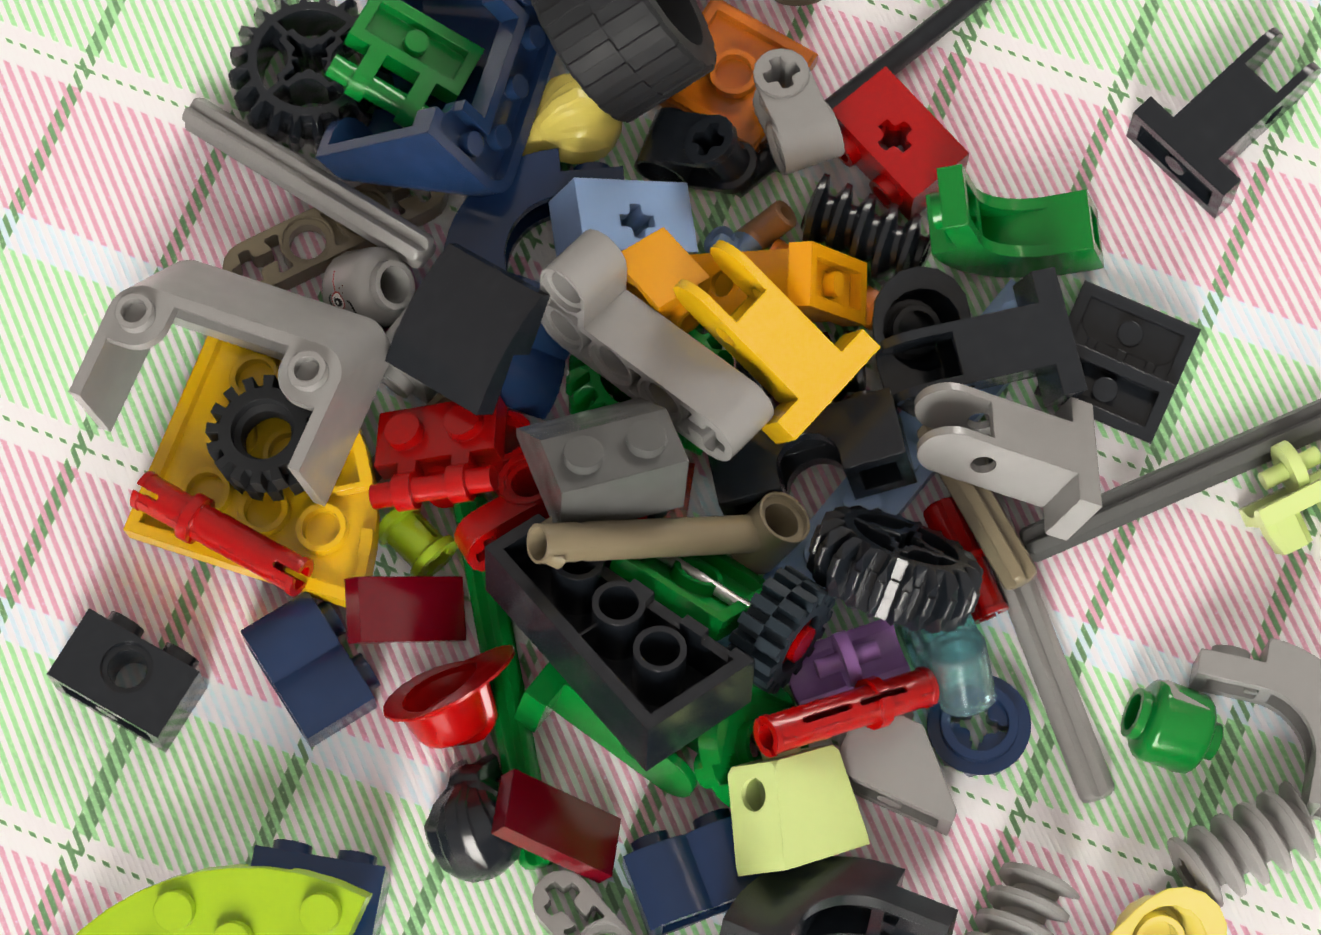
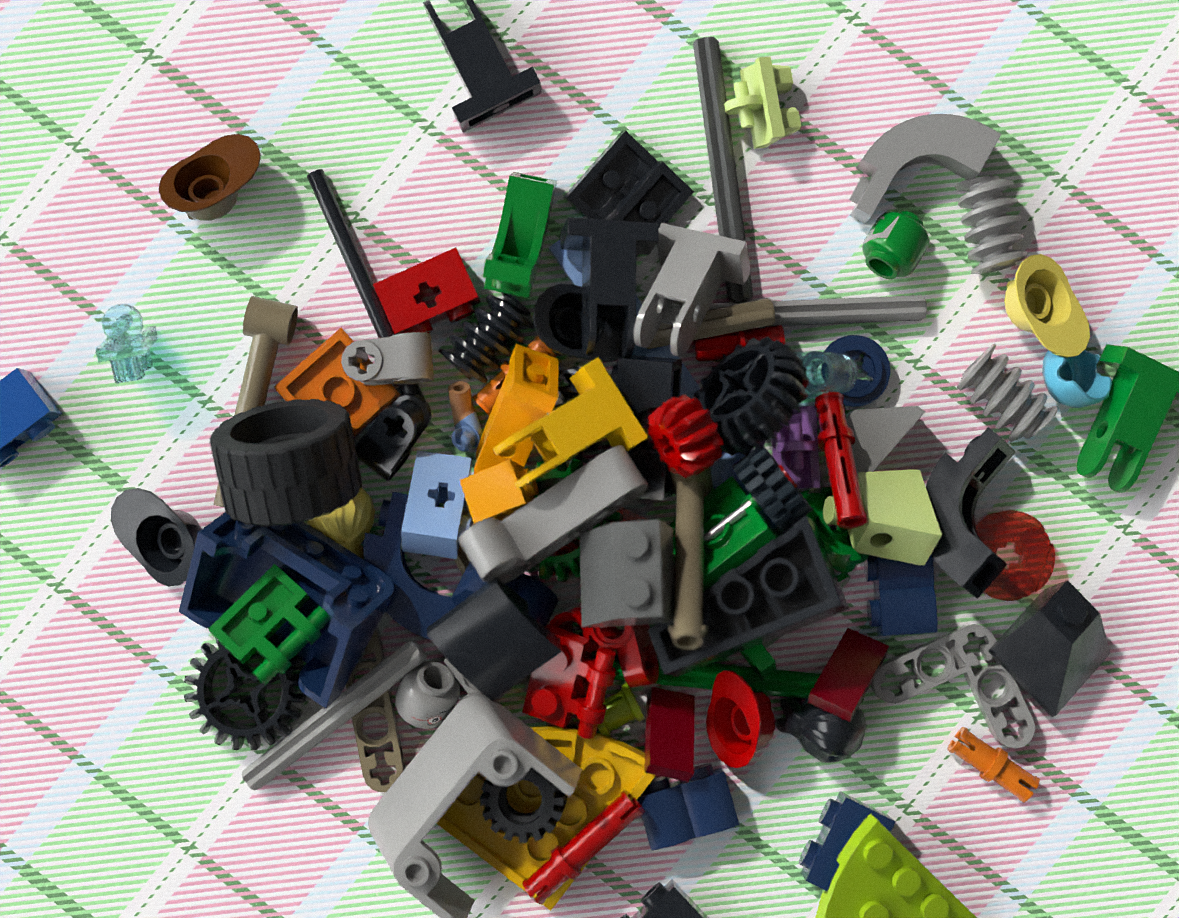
camera: 75 degrees left, 15 degrees up
none -> red gear [648,394,723,478]

